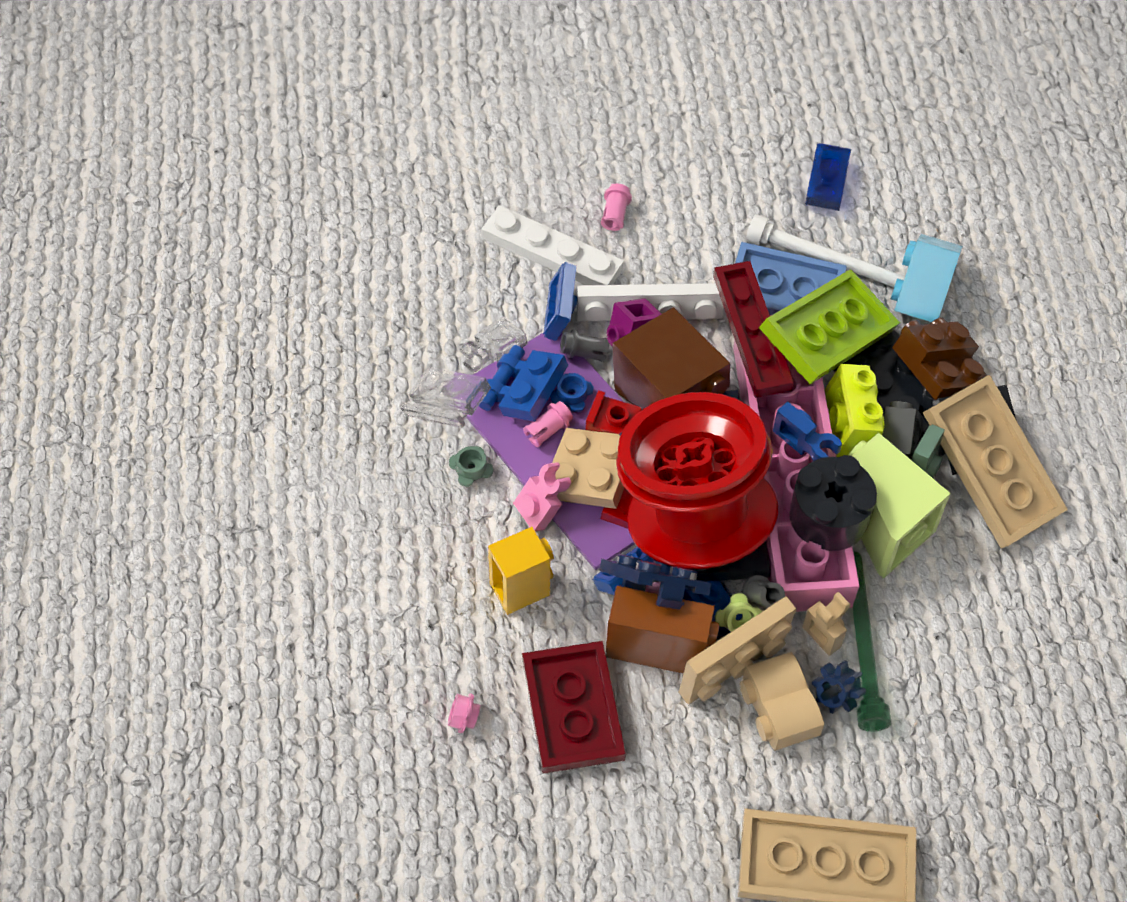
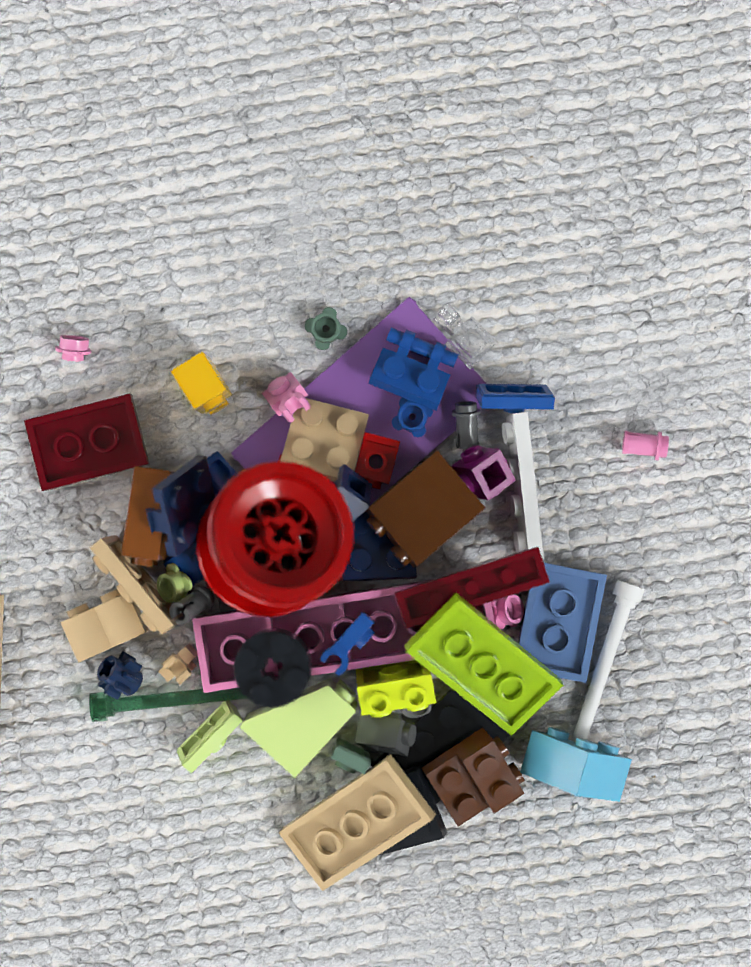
camera: 90 degrees right, 30 degrees up
clear plate [399,367,491,428] -> none
white plate [481,205,624,285] -> none
bright pink pin [523,401,573,447] -> none
clear blue plate [805,143,851,211] -> none
none -> yellowish green plate [177,699,243,774]

